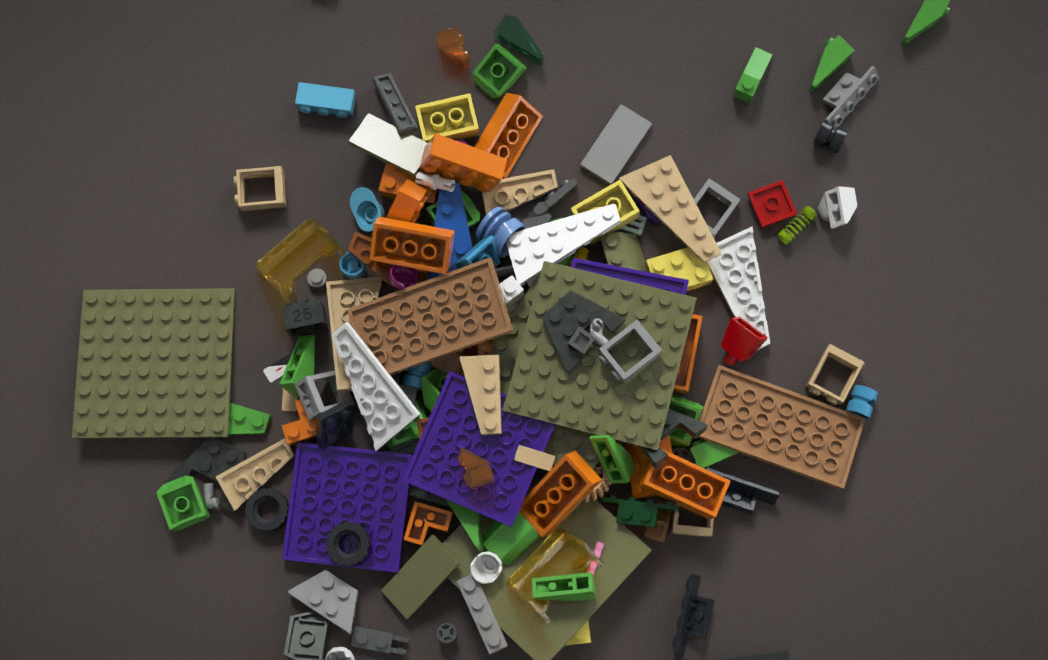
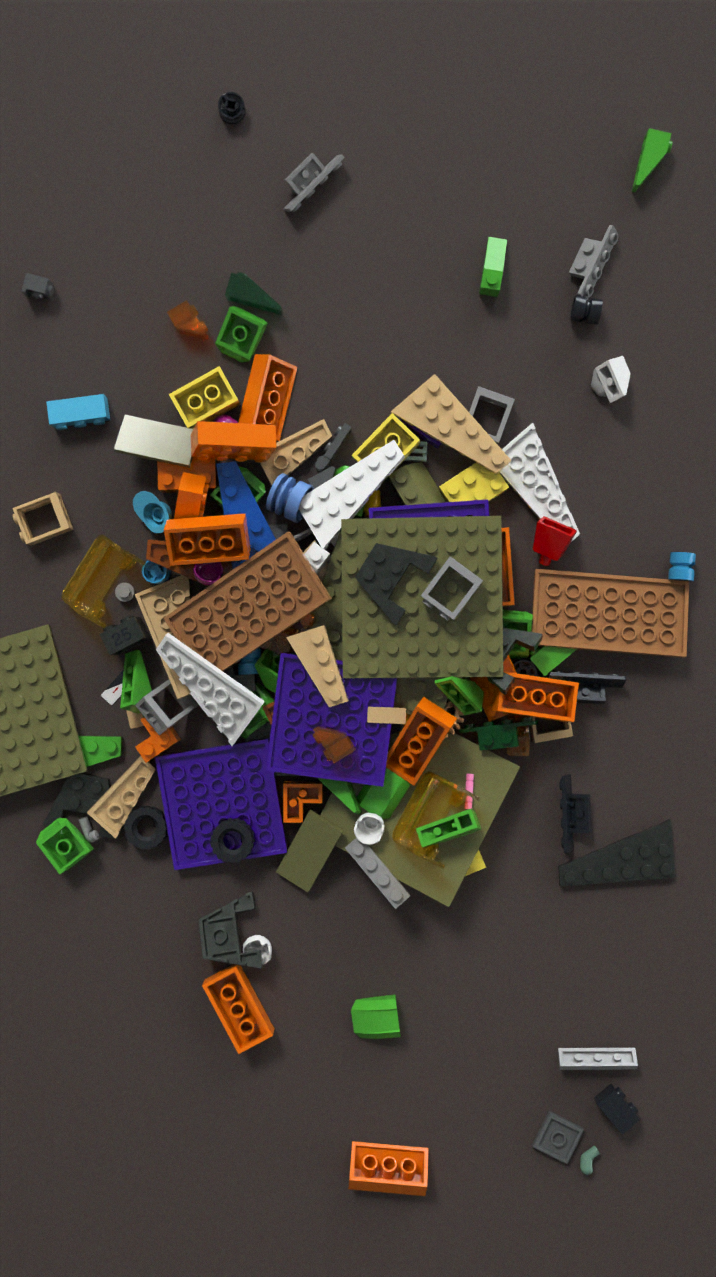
camera: 20 degrees left, 10 degrees up
light grey wing [288,570,359,635] -> none
black plate [316,400,353,449] -> none
dark grey hinge [351,626,409,655] -> none
dark grey tile [373,73,418,135] -> none
white pin [415,172,455,192] -> none
dark grey wheel [437,623,457,643] -> none
dark azure slope [455,235,500,269] -> none
dark grey tile [567,327,595,355] -> none
light grey tile [580,104,652,185] -> none
light grey arm [590,318,609,347] -> none
red plate [747,180,797,229] -> none
lime piece [778,206,817,245] -> none
tan window [806,344,864,405] -> none
bright green slope [809,35,855,93] -> none

